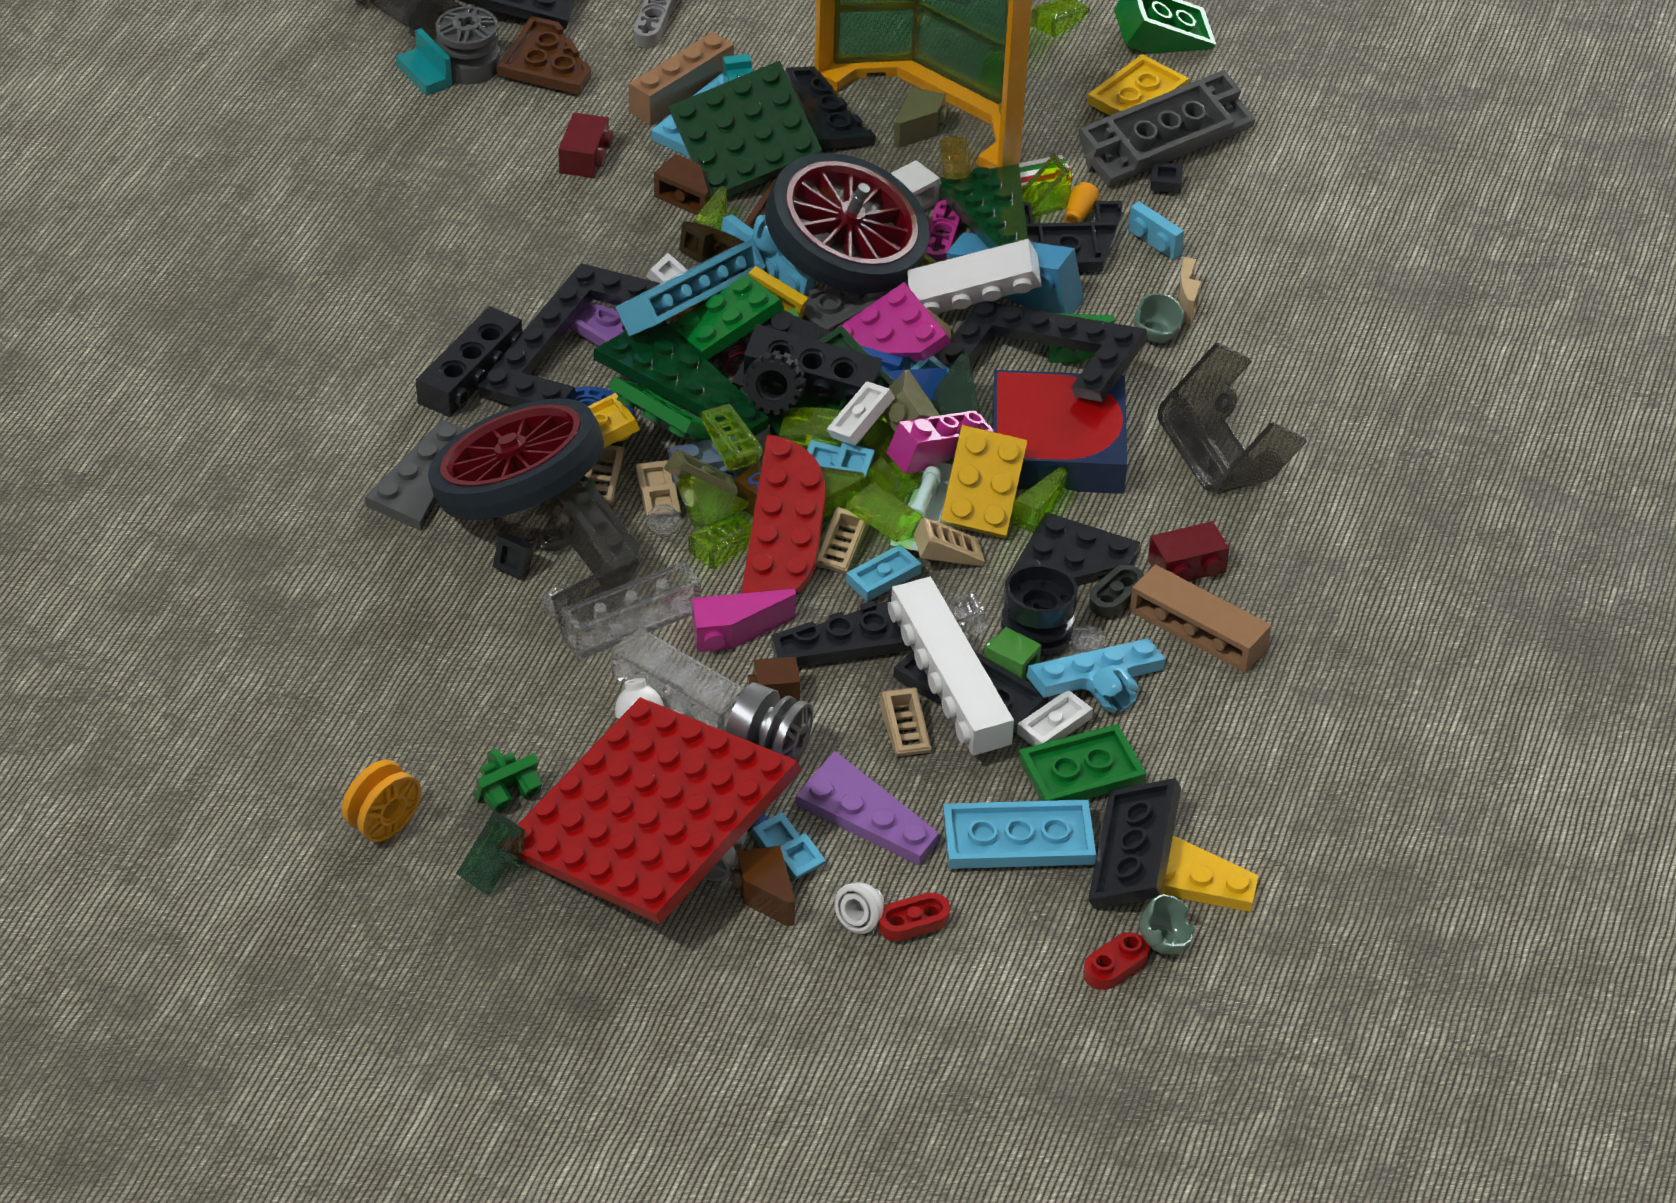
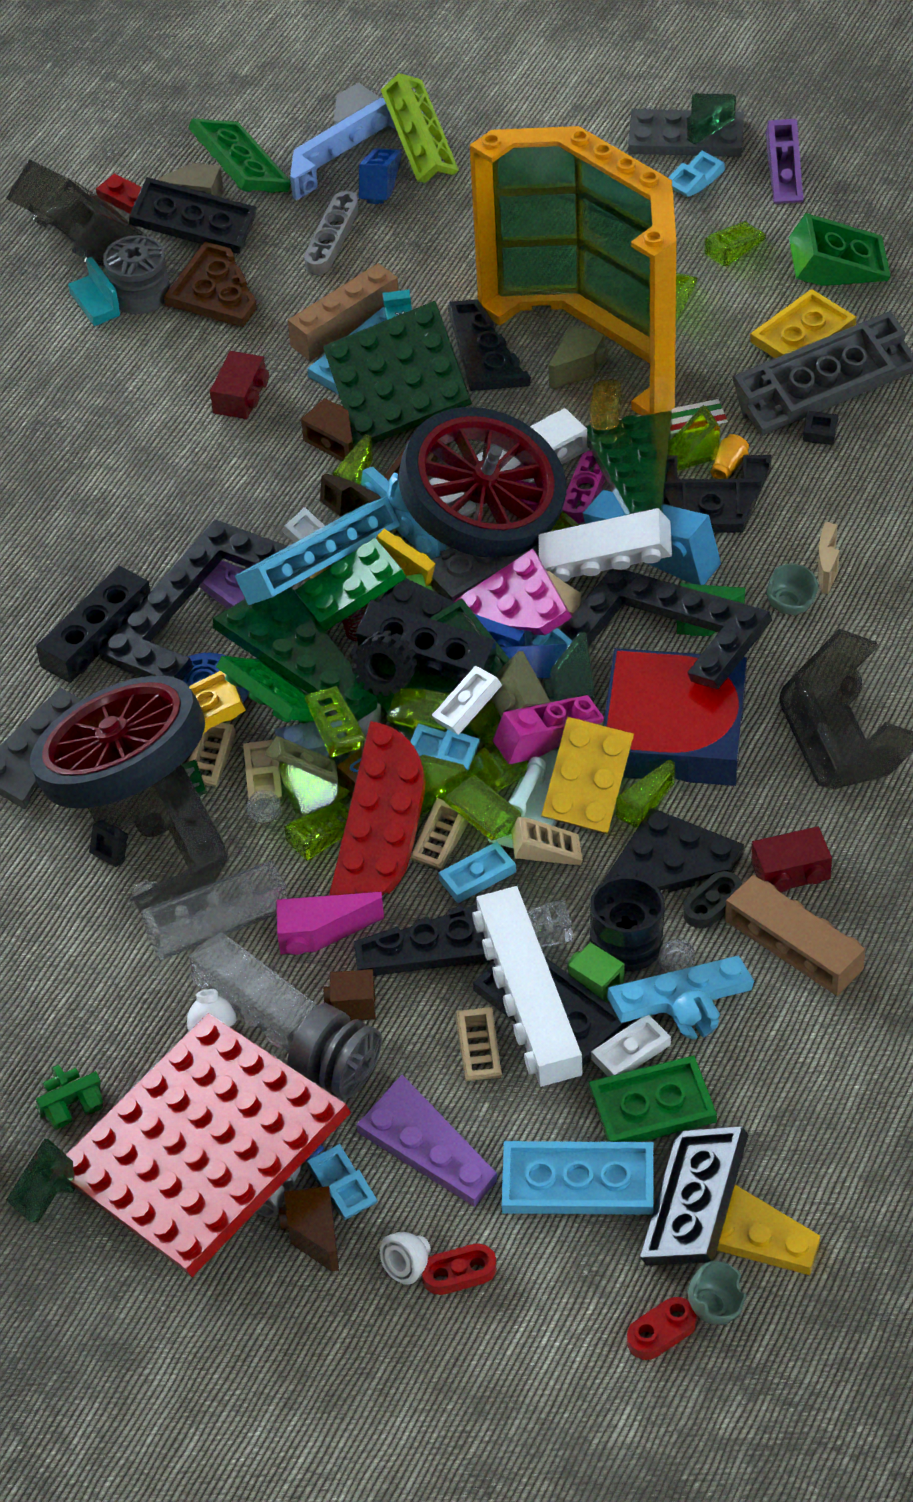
camera: 10 degrees right, 5 degrees up
medium azure plate [1128,201,1184,260] -> none

